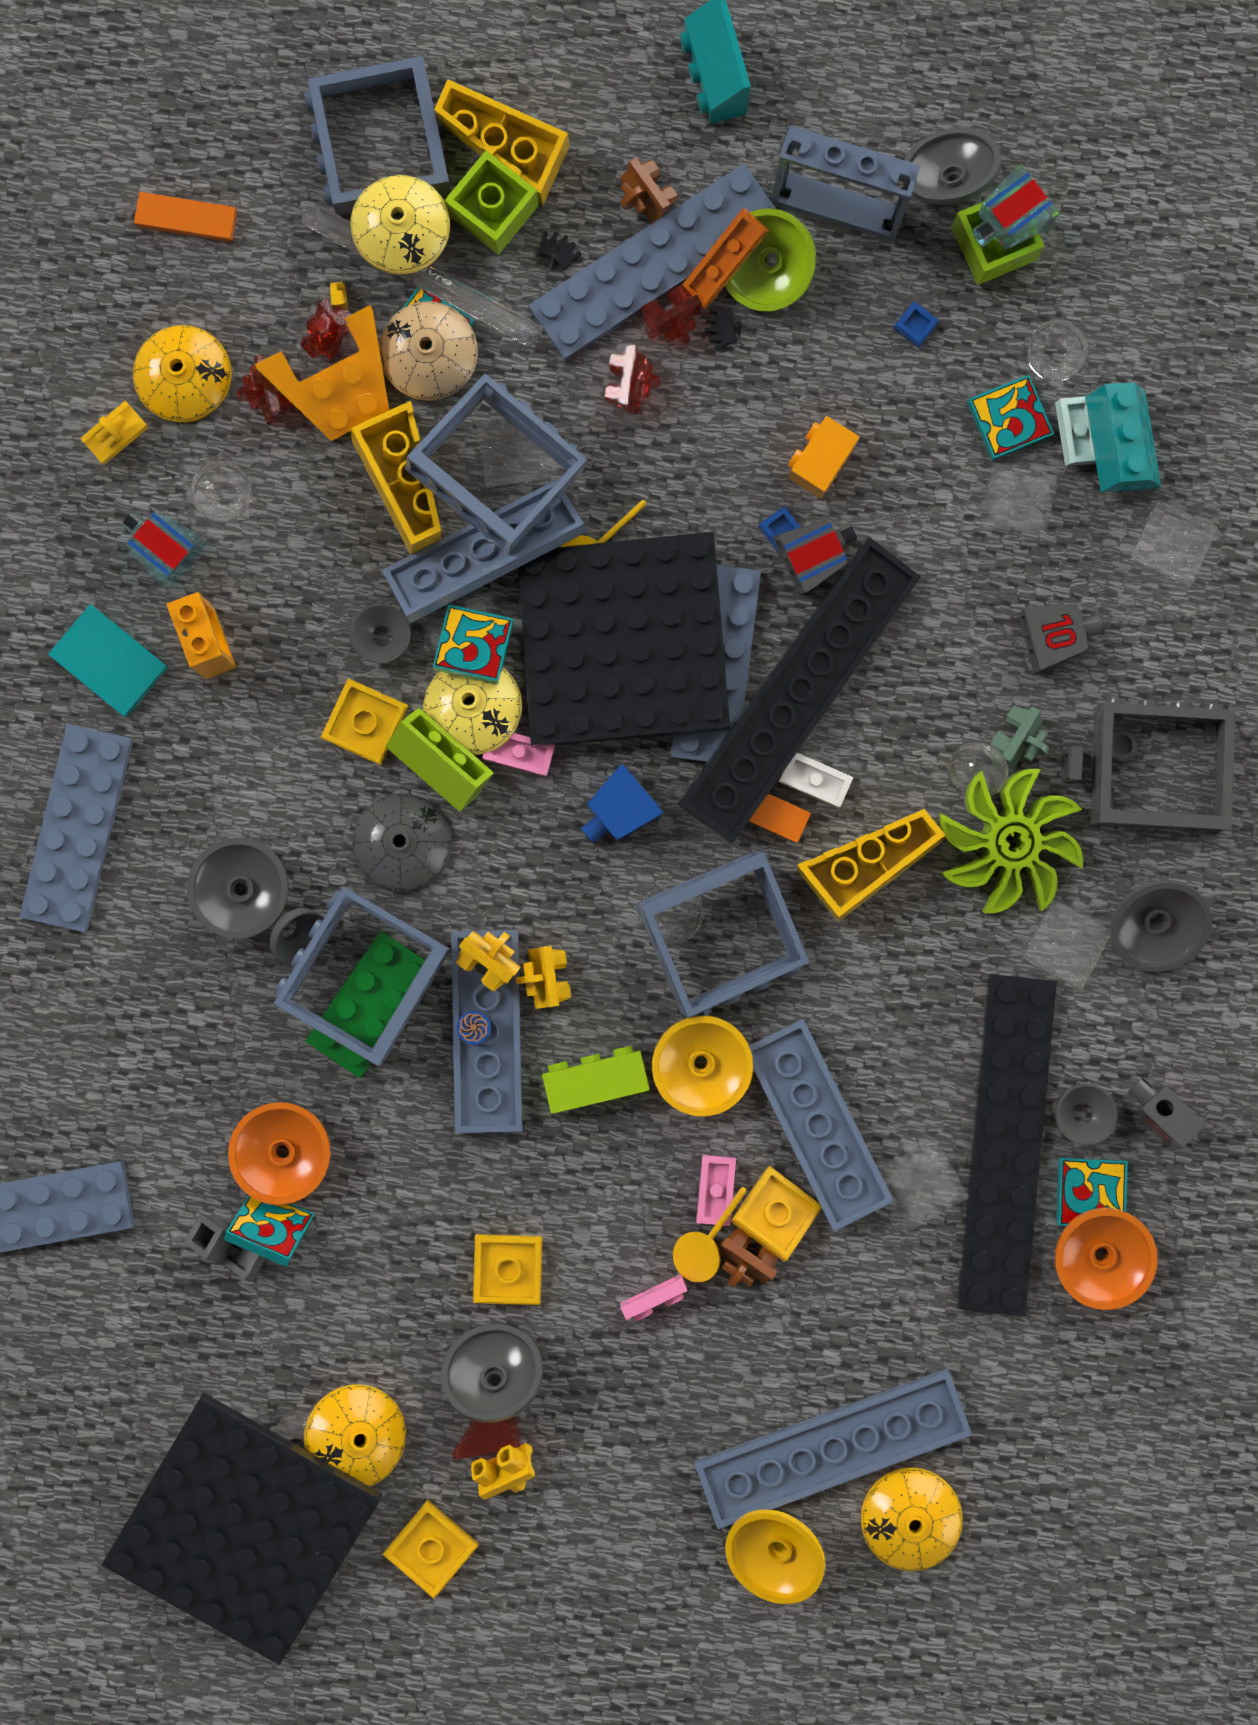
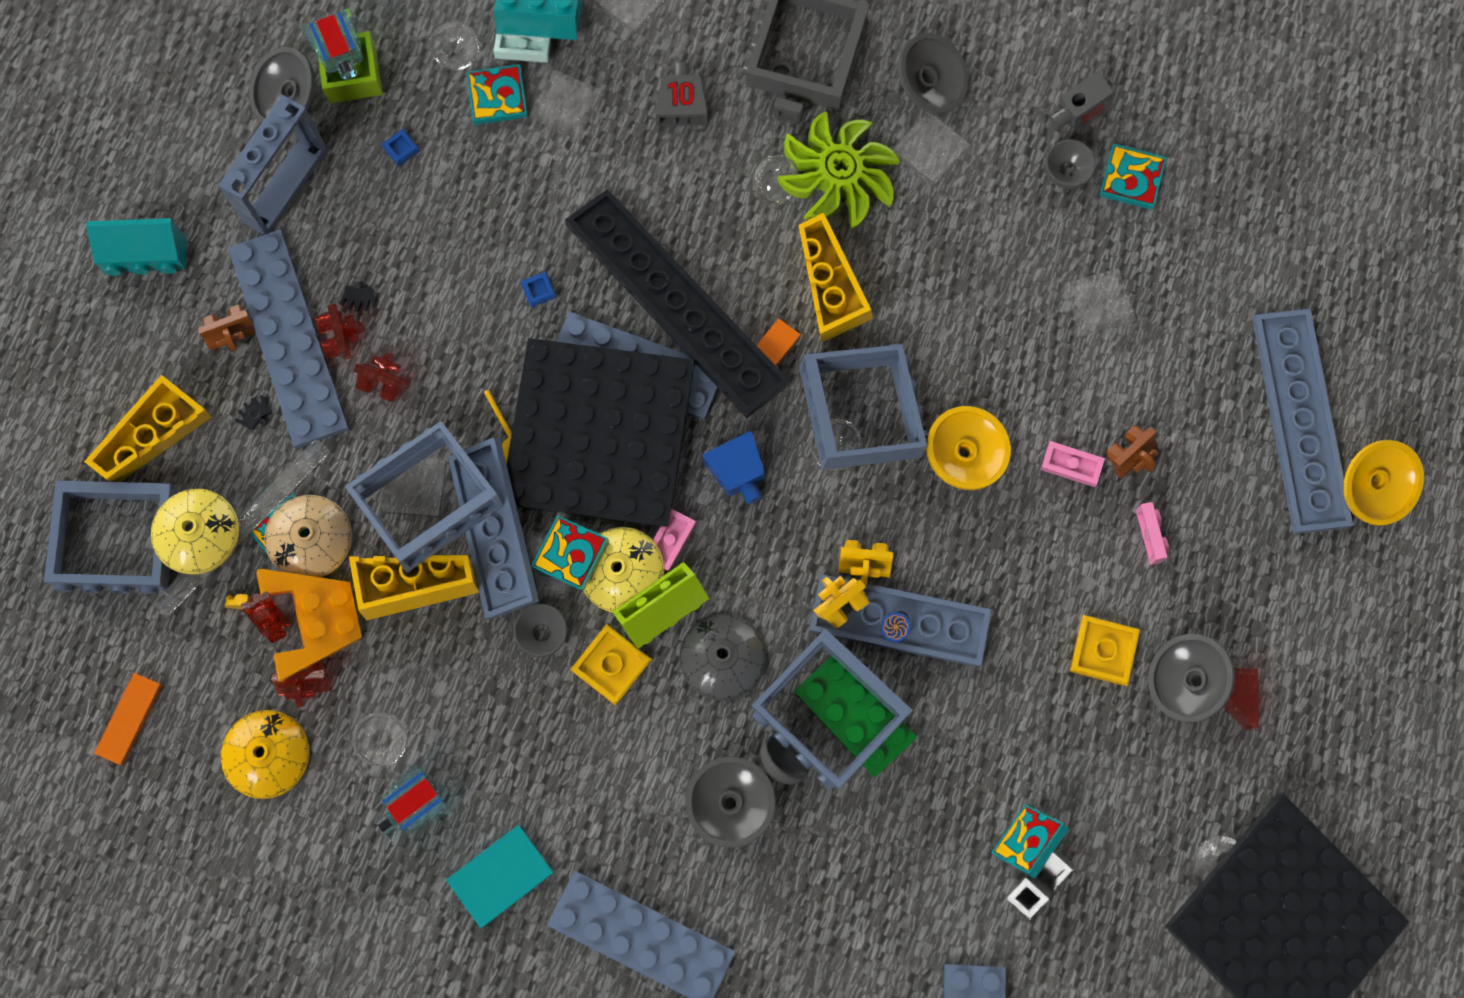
camera: 70 degrees left, 10 degrees down
yellow hips [80,400,149,466] -> none
light orange window [166,592,237,679] -> none
orange dish [228,1102,331,1205] -> none
yellow dish [304,1384,406,1486] -> none
yellow tile [382,1499,479,1599] -> none
lime brick [444,150,539,255] -> none
yellow hips [471,1443,535,1500] -> none
lime brick [542,1045,650,1114] -> none
yellow piece [673,1187,746,1282] -> none
orange tile [681,208,770,309] -> none
lime dish [725,208,816,311] -> none
yellow tile [730,1166,822,1262] -> none
sand blue plate [749,1019,894,1231] -> none
torso [772,520,857,593] -> none
white plate [778,753,853,809] -> none
light orange brick [787,416,860,499] -> none
yellow dish [861,1467,962,1571] -> none
black plate [957,974,1057,1316] -> none
sand green hips [990,706,1050,771] -> none
orange dish [1054,1208,1158,1310] -> none

